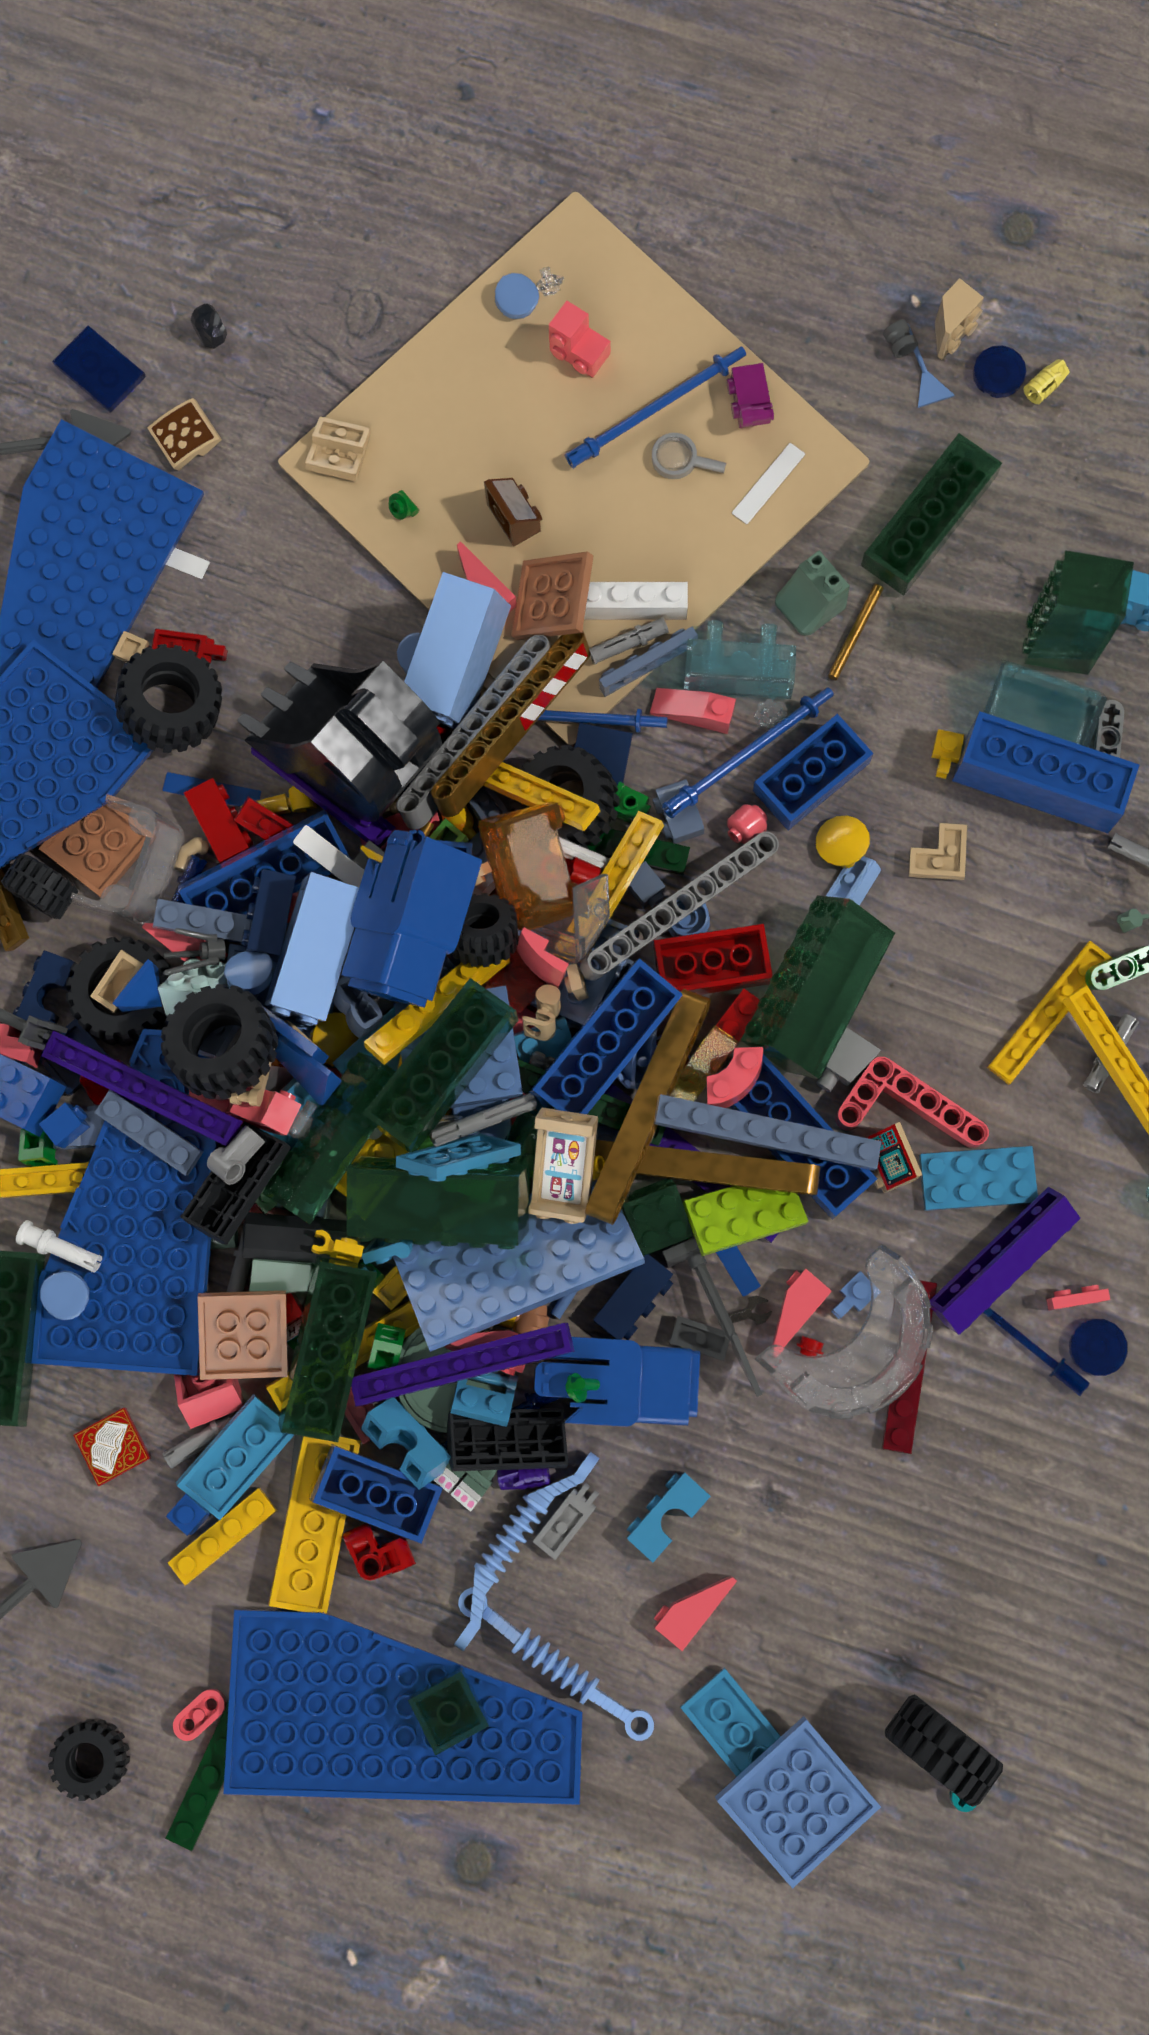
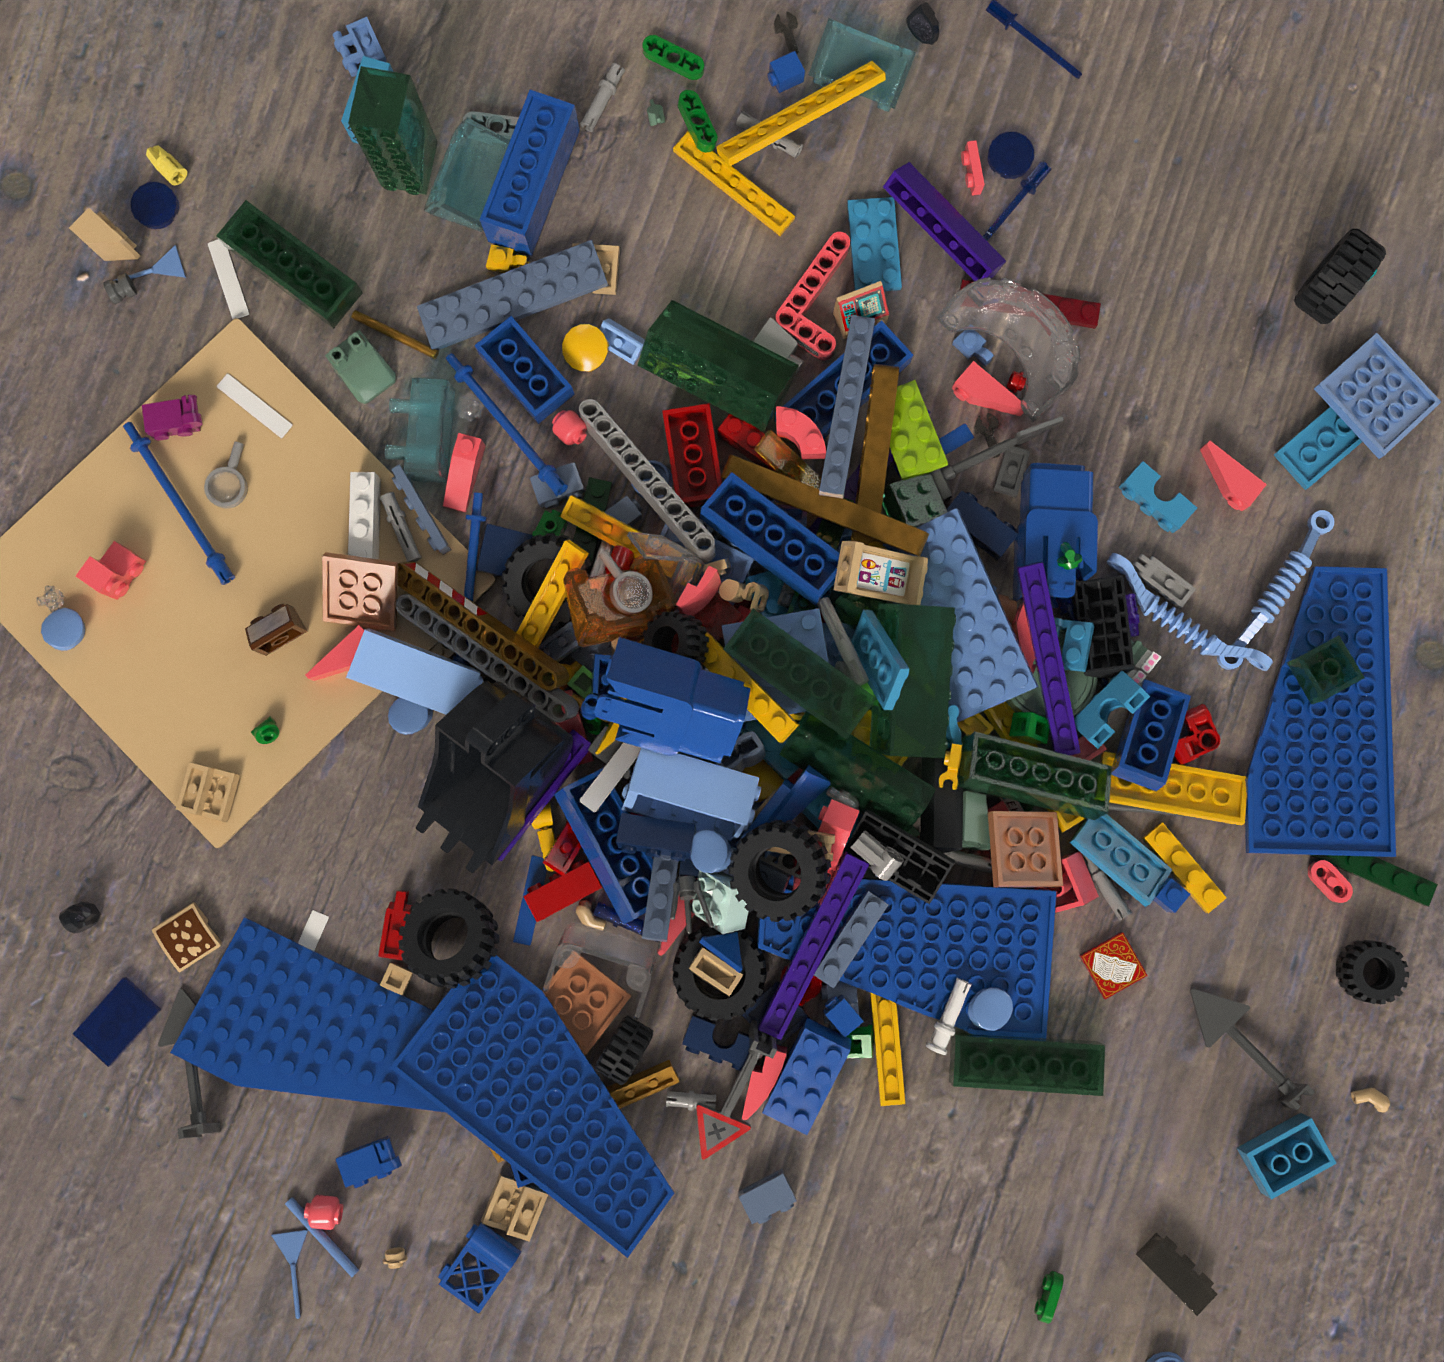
camera: 95 degrees left, 5 degrees up
none -> white sticker [208,238,249,319]
none -> sand blue plate [417,240,609,350]
none -> piece [599,550,653,615]

